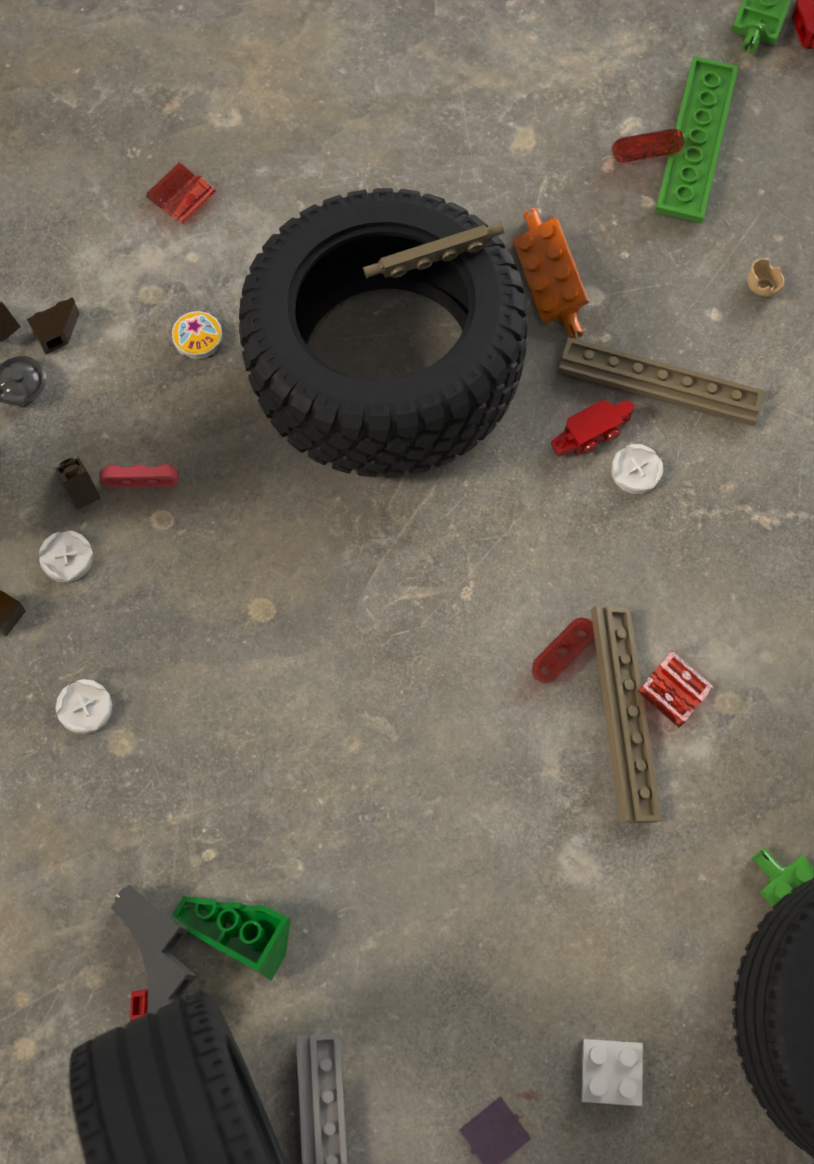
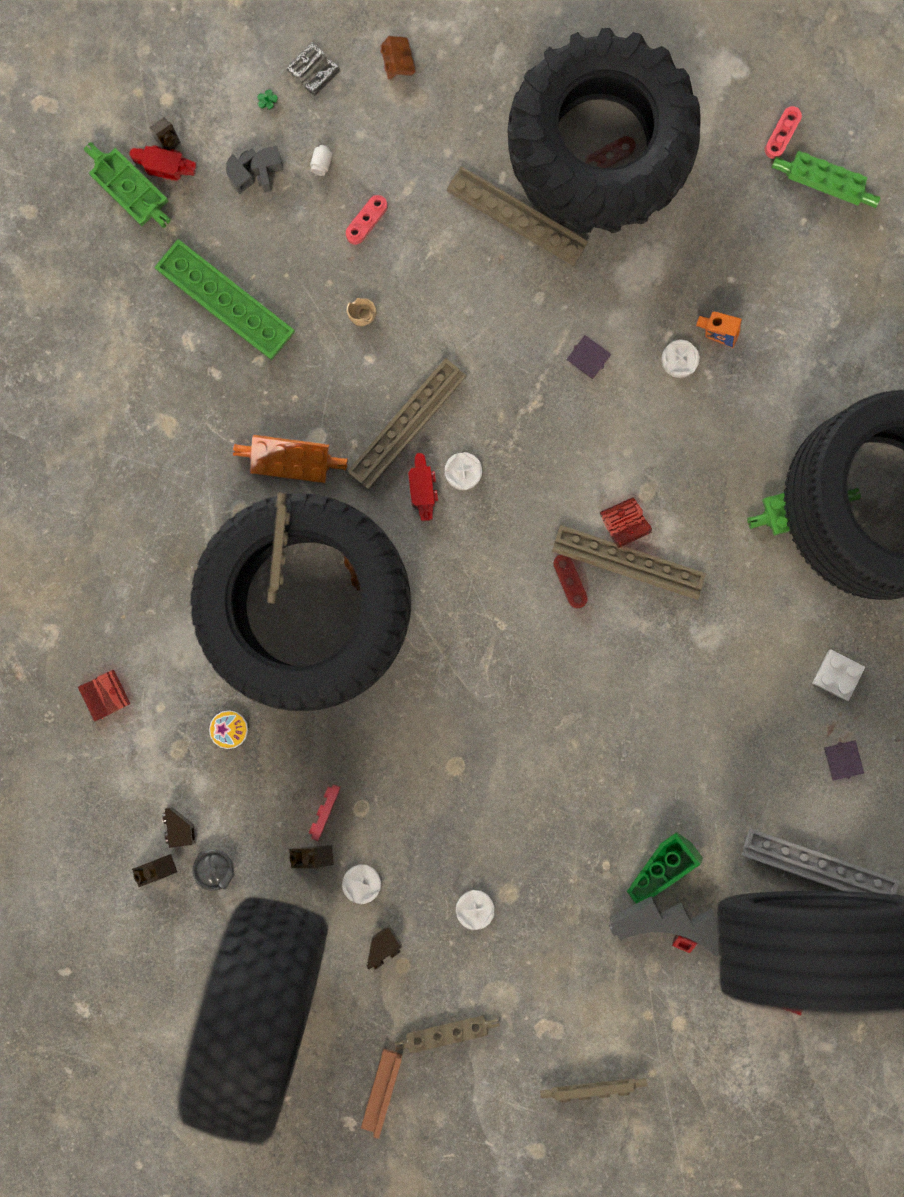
camera: 65 degrees left, 15 degrees up
clear red plate [612,129,685,163] -> none

